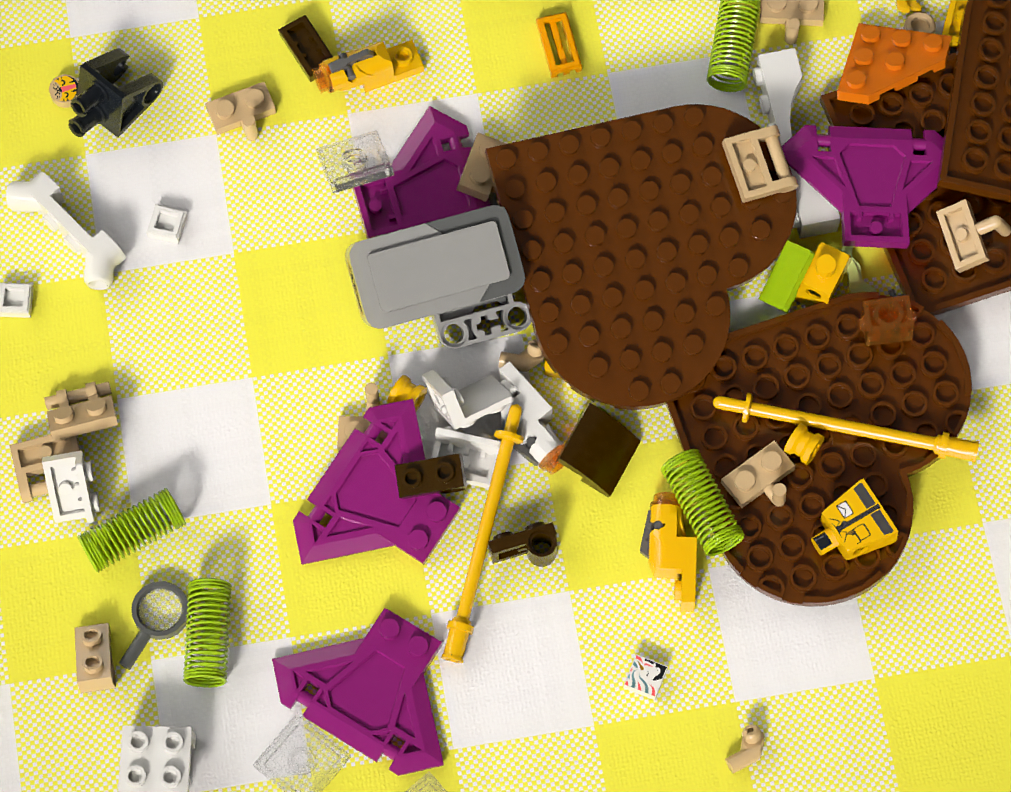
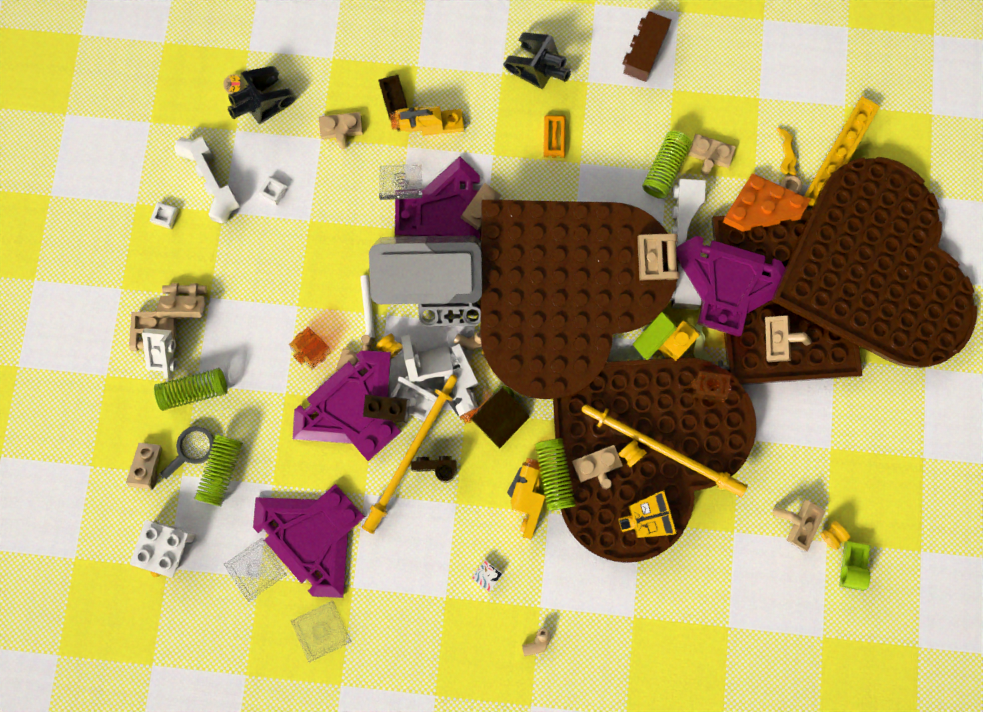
camera: 15 degrees right, 10 degrees up
none -> clear orange head [289,327,331,370]
none -> white bar [360,275,375,340]

